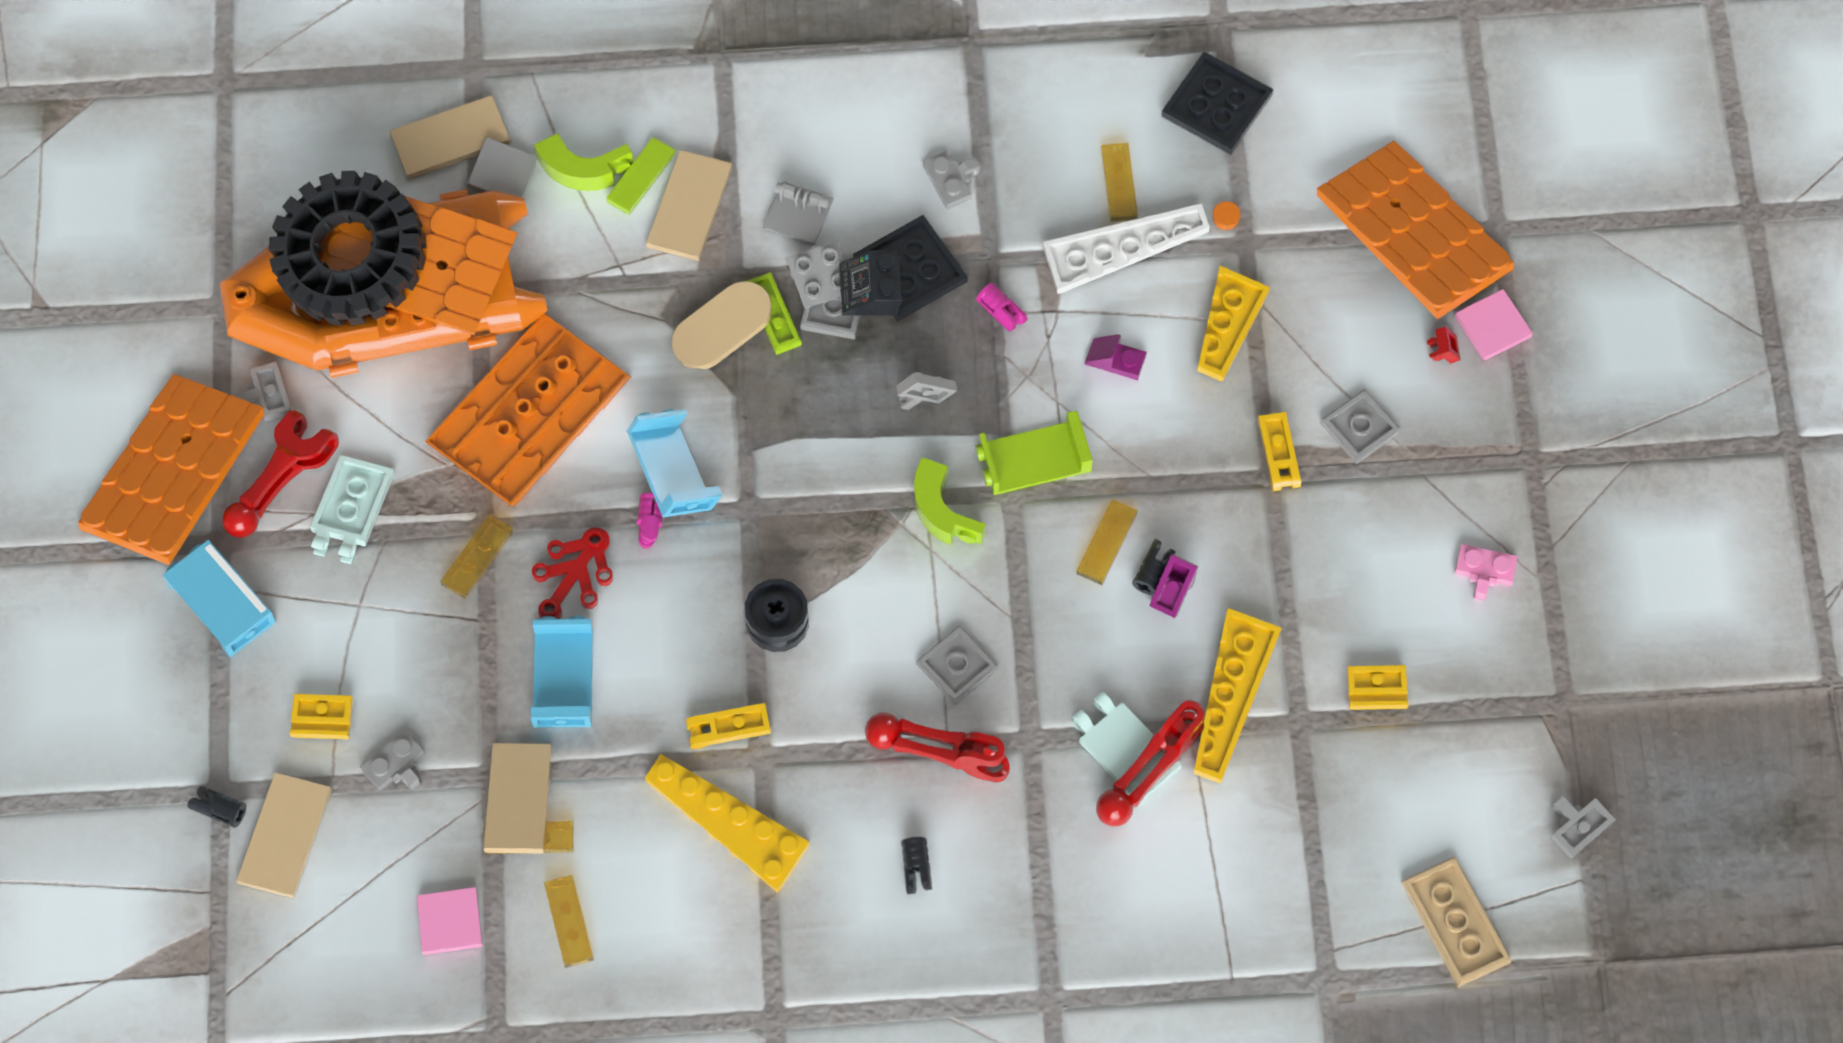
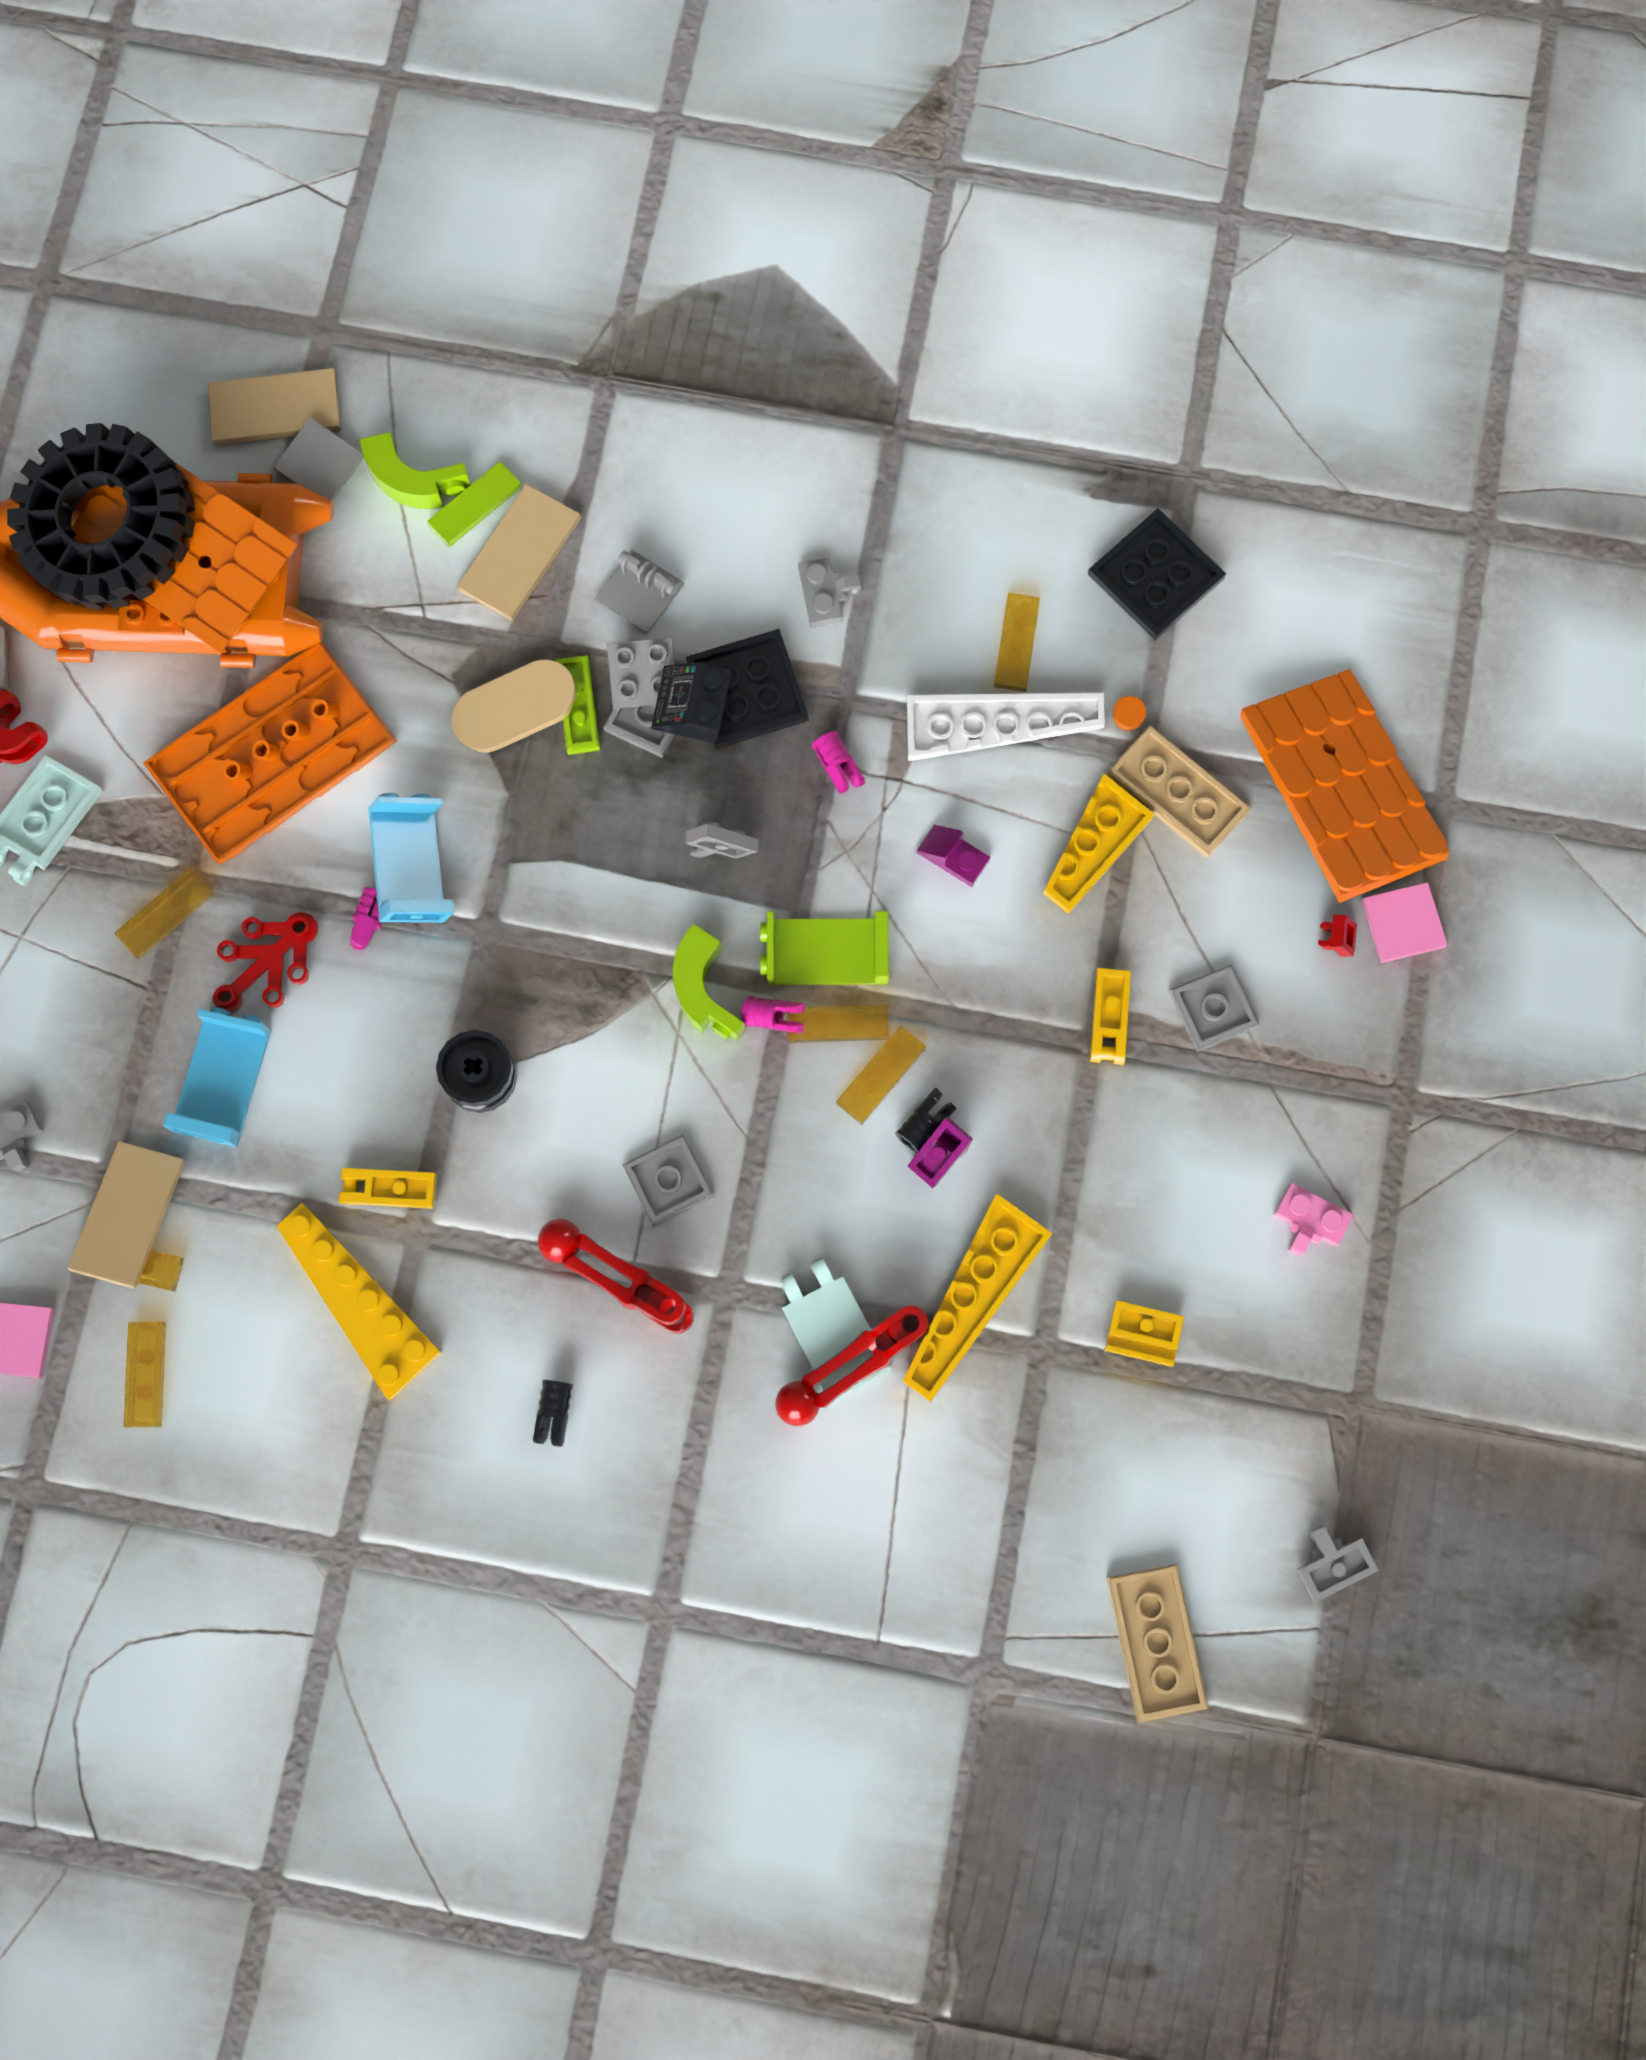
camera: 15 degrees right, 10 degrees up
none -> dark pink hinge [741,996,805,1033]
none -> clear yellow tile [787,1004,889,1043]
none -> tan tile [1106,725,1251,858]

